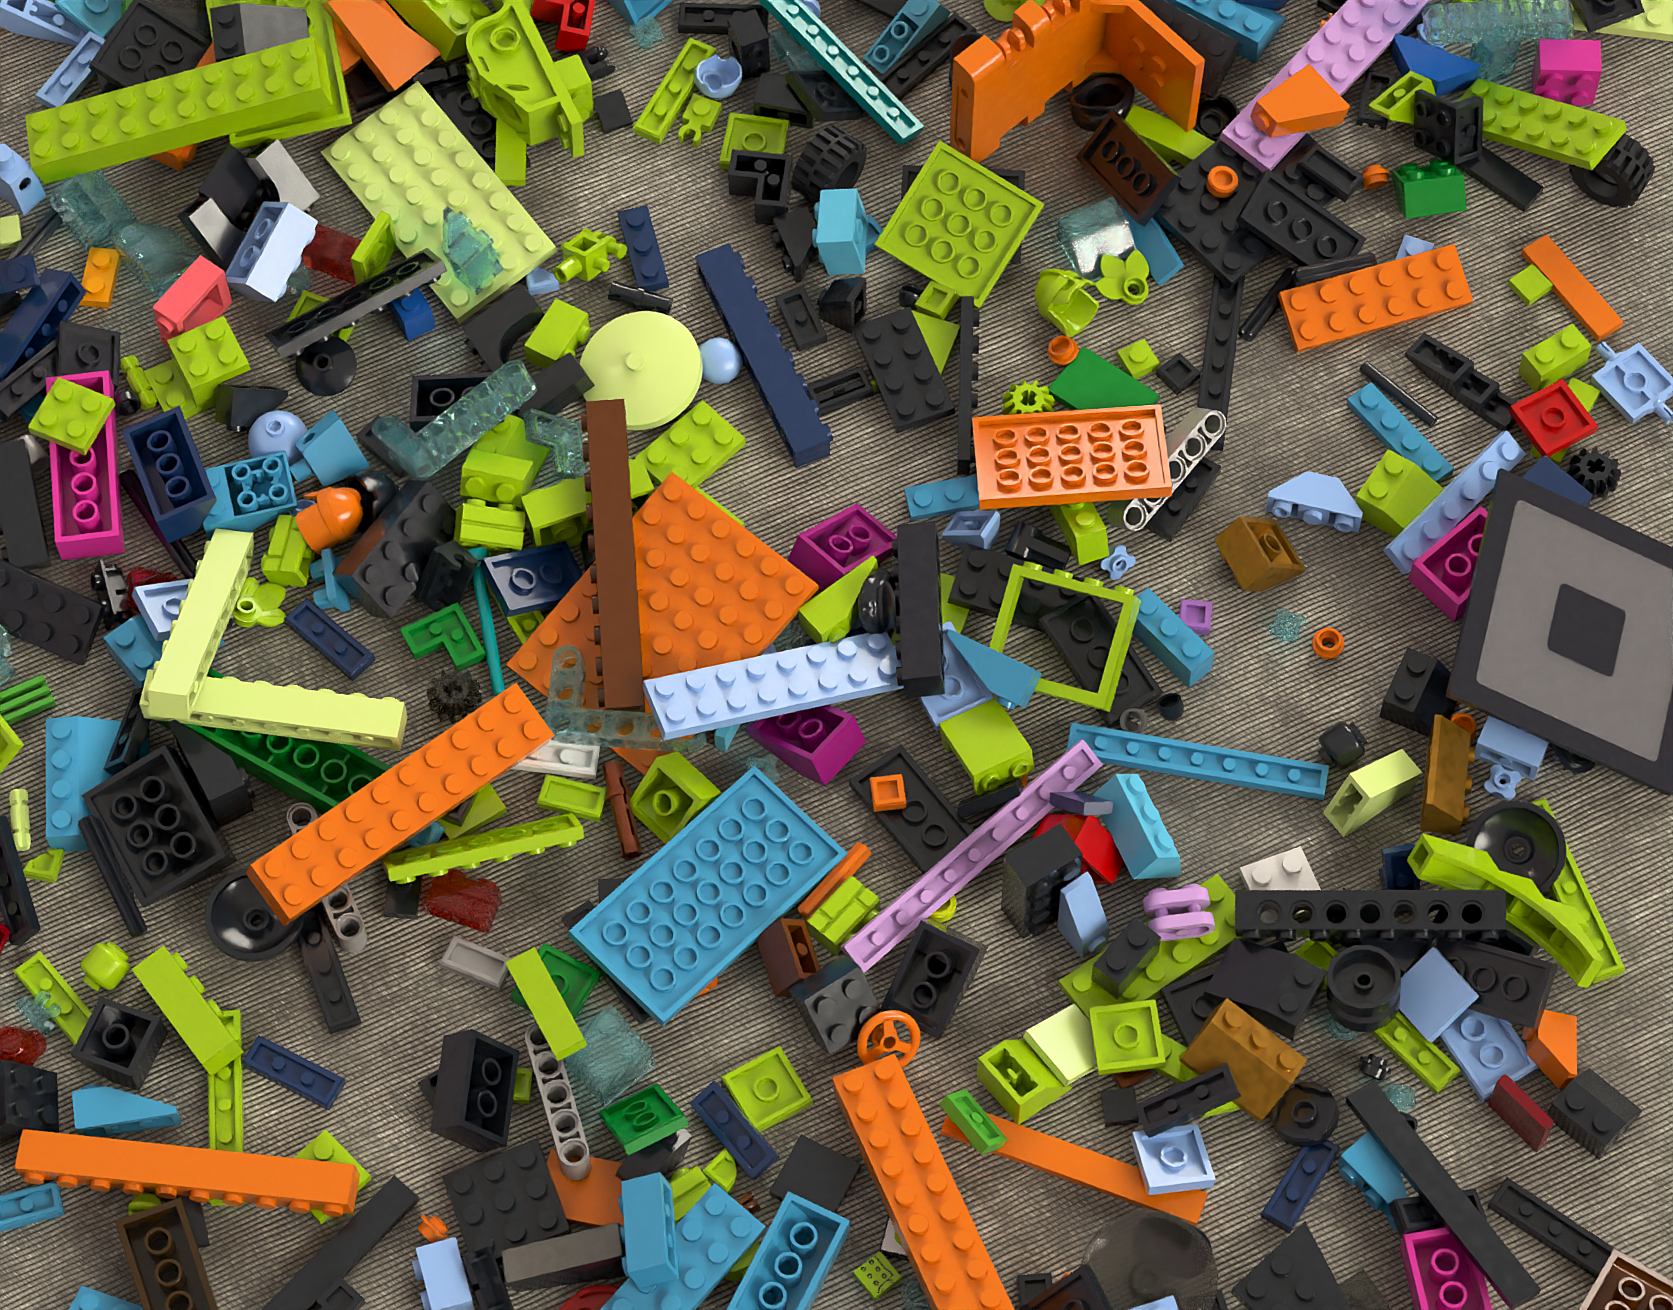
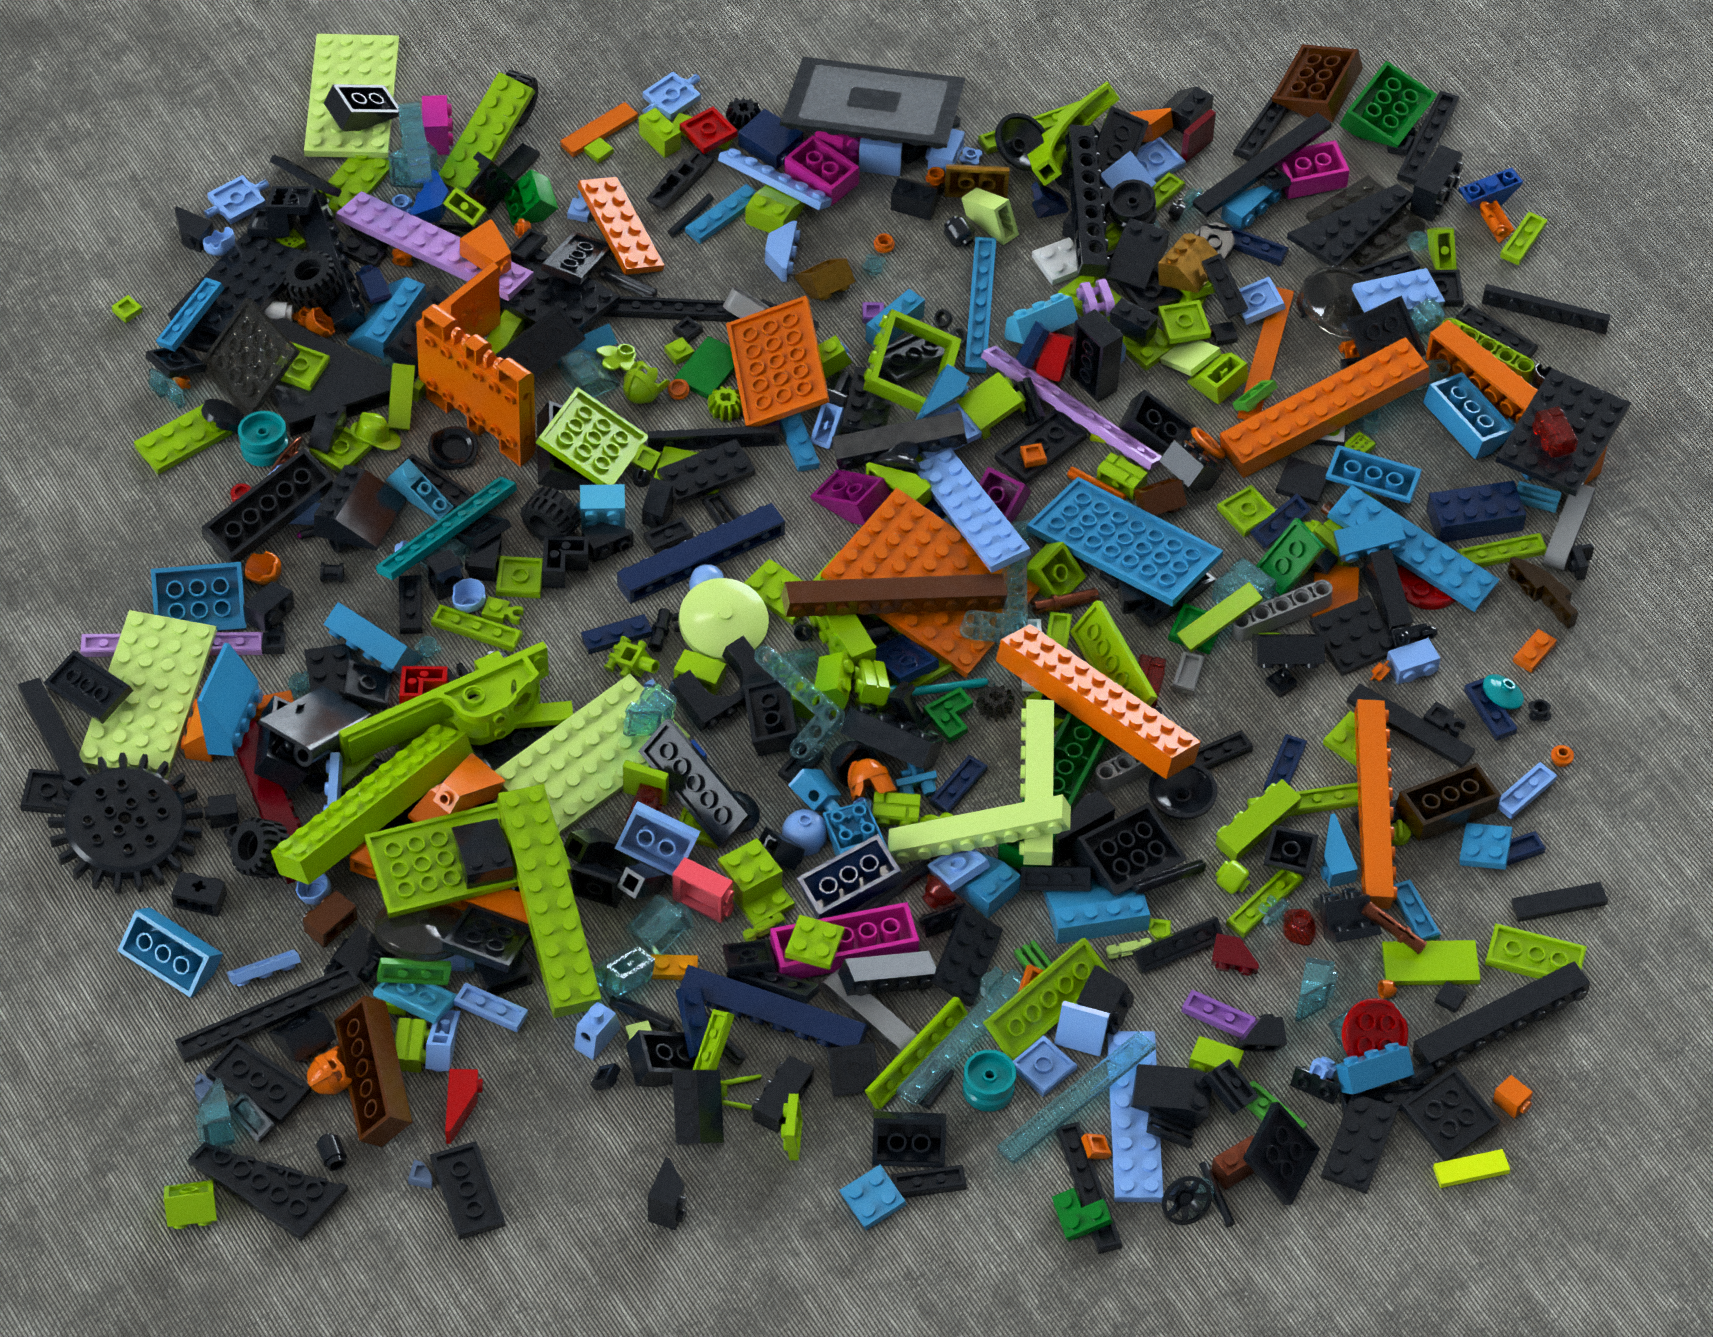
camera: 100 degrees left, 10 degrees down
orange tile [1206,166,1238,198] -> none
black axle [1291,252,1377,286] -> none

